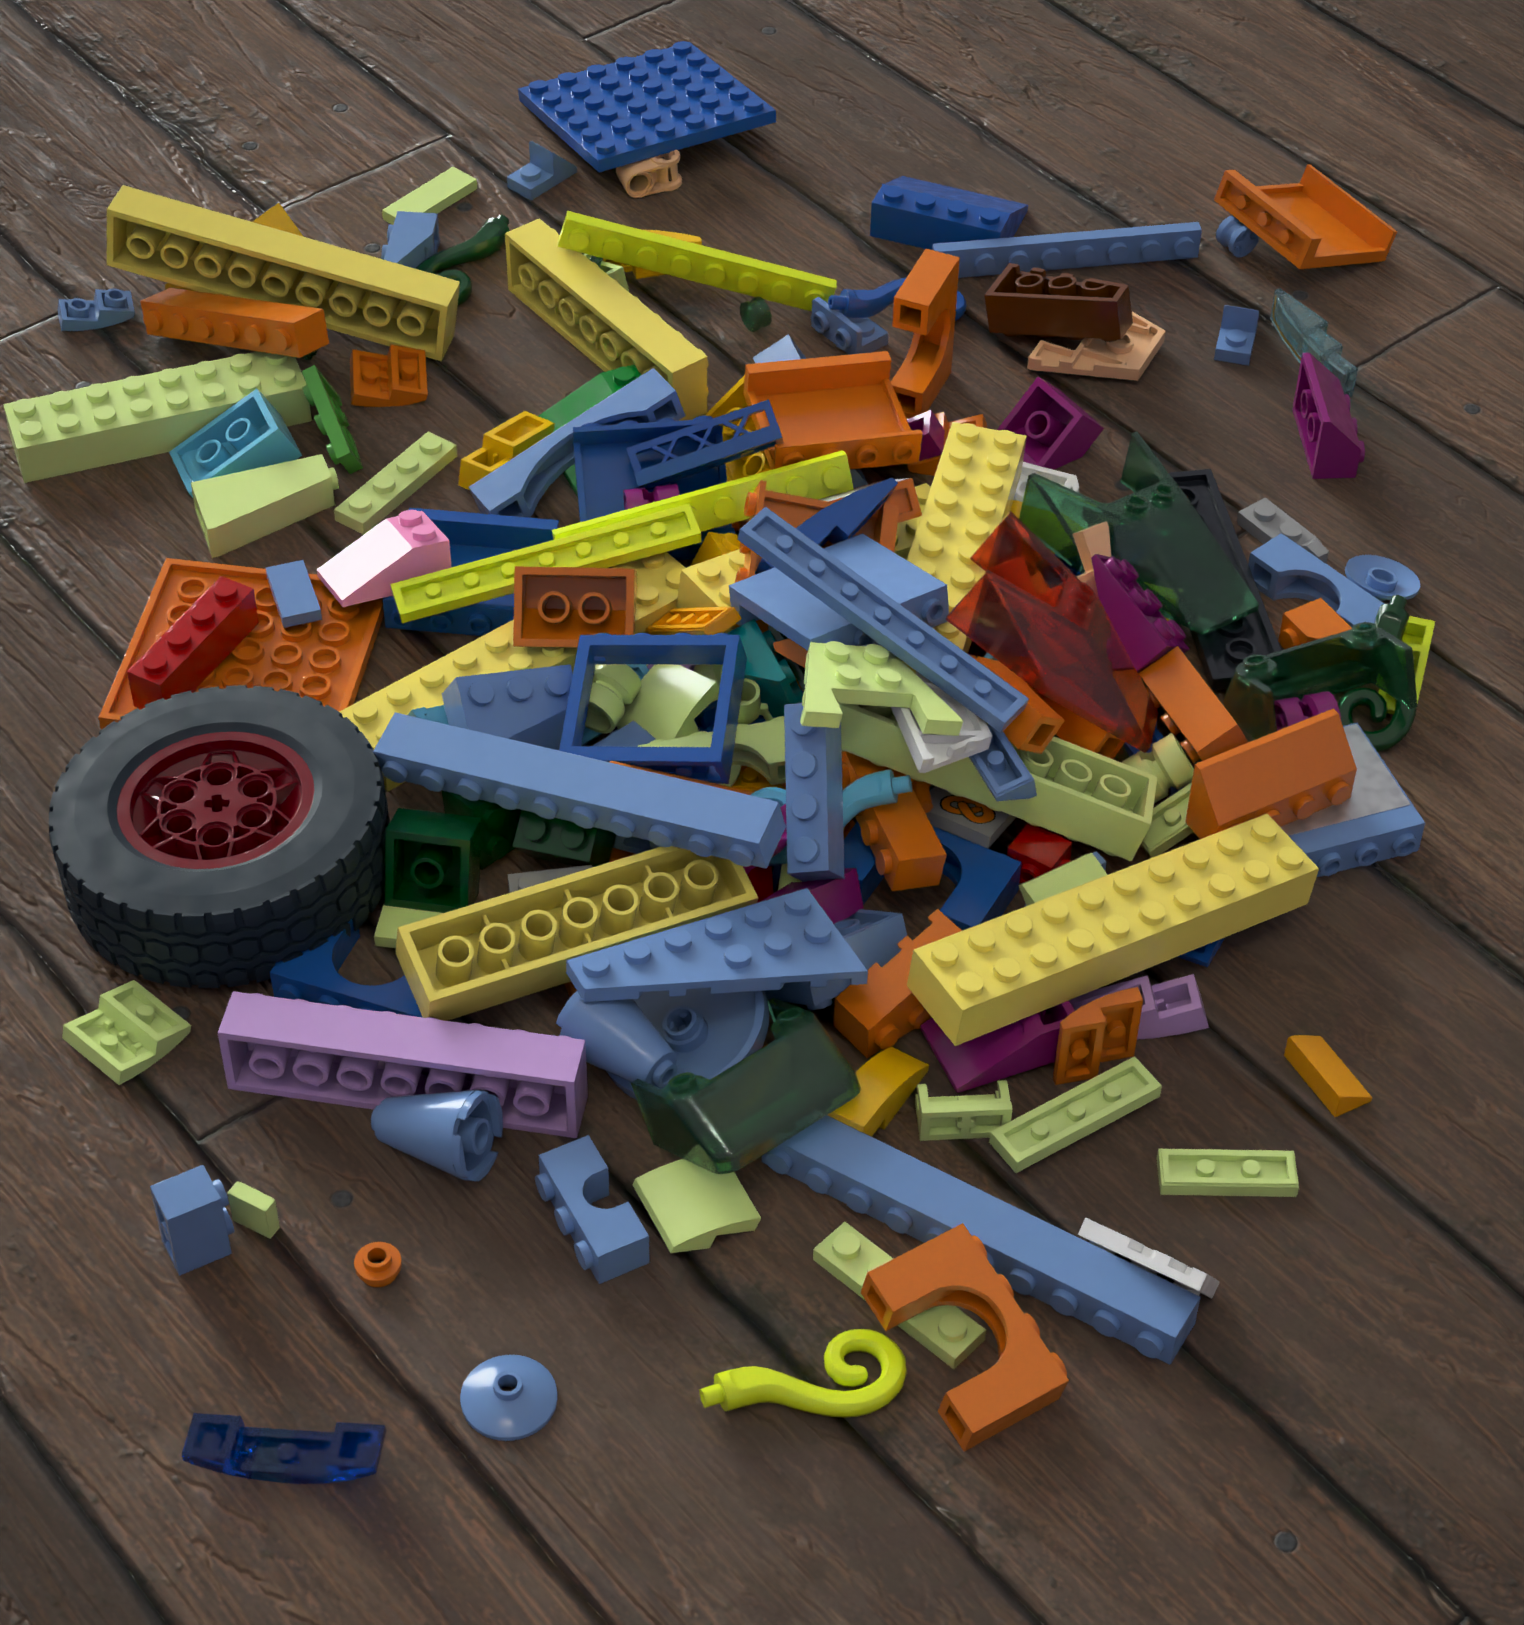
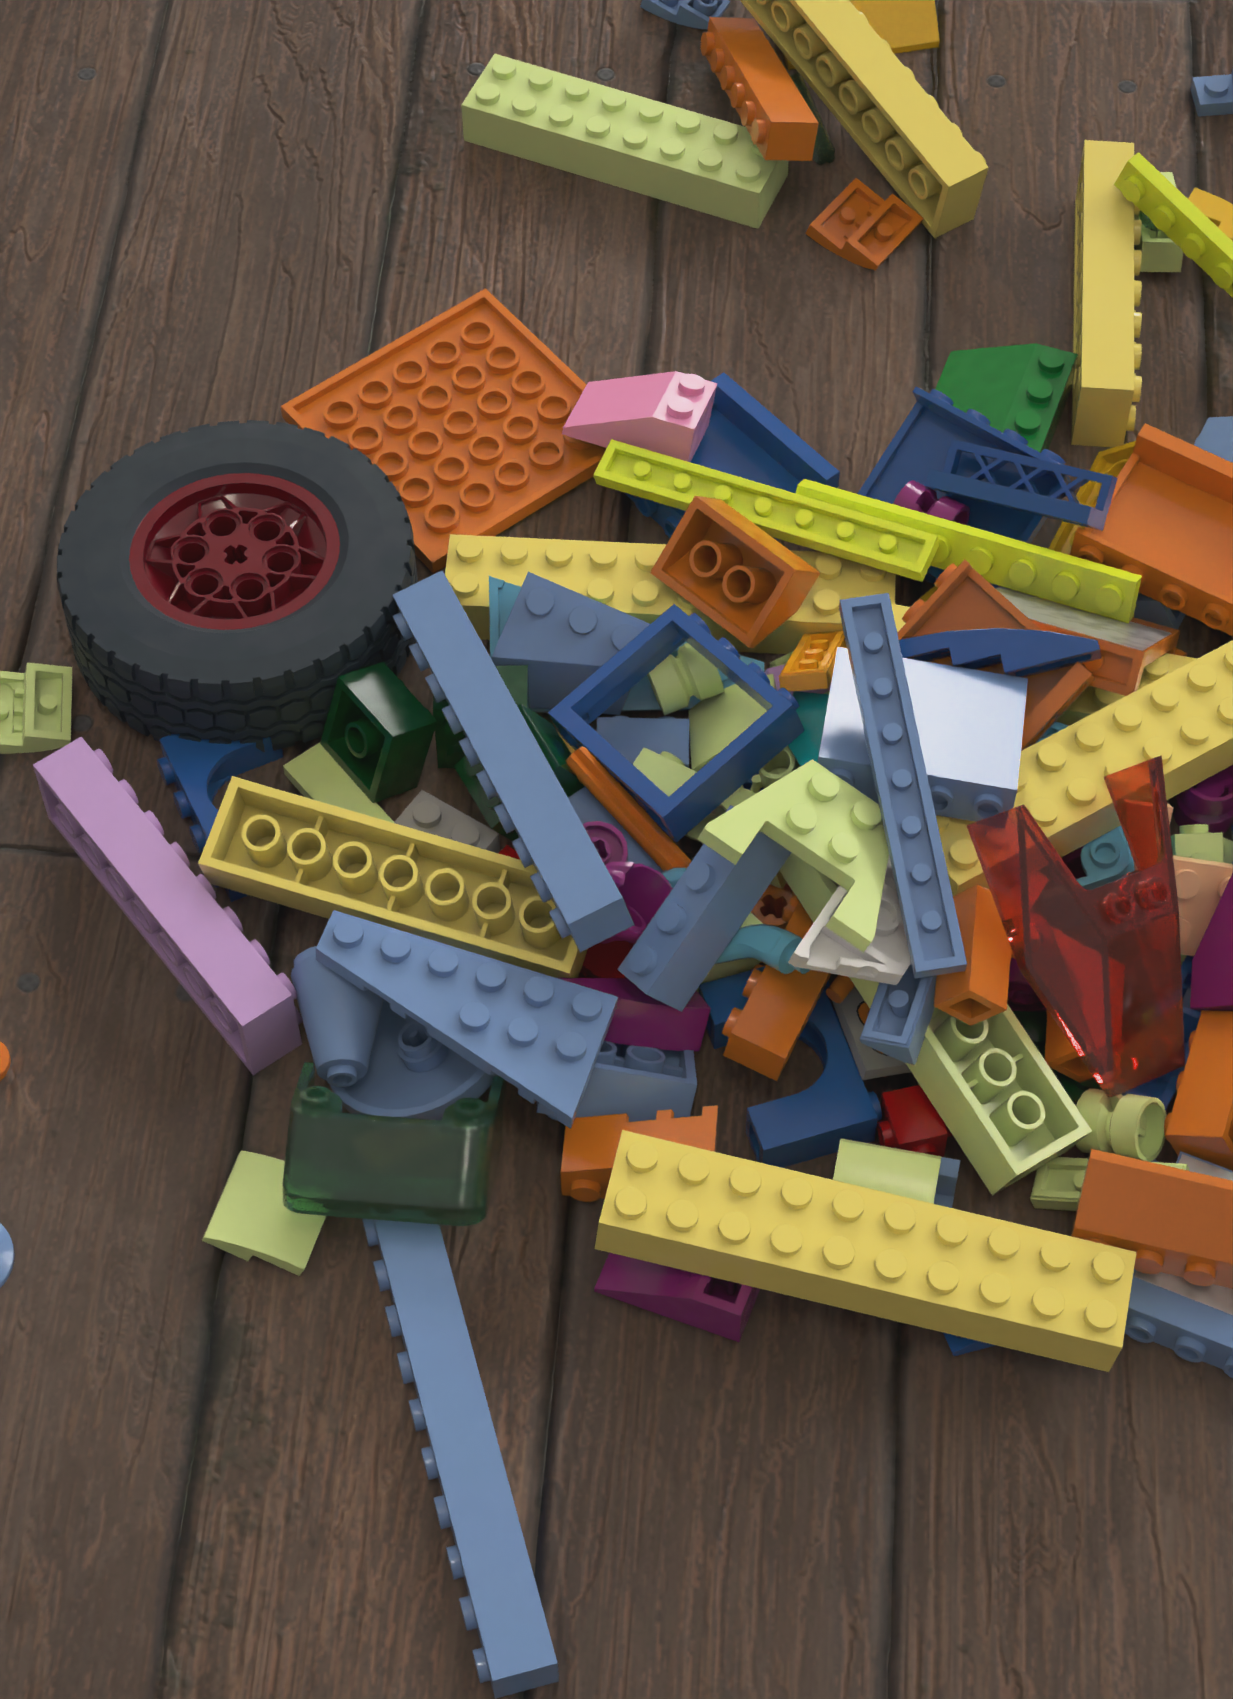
camera: 45 degrees right, 10 degrees up
red brick [127,576,259,709] -> none
medium azure slope [169,388,302,498] -> none
yellowish green slope [191,454,339,558] -> none
medium blue tile [266,560,322,628] -> none
bright green wing [302,365,363,474] -> none
yellowish green plate [334,431,457,535] -> none
medium blue cone [371,1090,503,1181] -> none
medium blue slope [381,211,440,269] -> none
yellowish green tile [382,167,477,225] -> none
dark green plant [416,215,510,307] -> none
yellow slope [458,411,555,490] -> none
medium blue arch [469,368,685,518] -> none
medium blue arch [535,1135,650,1284] -> none
neon yellow plant [699,1329,907,1418] -> none
yellowish green plate [813,1221,986,1369] -> none
yellow slope [824,1047,929,1137] -> none
orange arch [860,1223,1069,1452] -> none
yellowish green hinge [915,1080,1012,1141] -> none
yellowish green plate [989,1056,1162,1173] -> none
orange slope [1053,987,1143,1085] -> none
lavender slope [1069,974,1209,1040] -> none
white wing [1078,1218,1220,1298] -> none
yellowish green tile [1157,1149,1299,1197] -> none
light orange slope [1284,1035,1372,1117] -> none

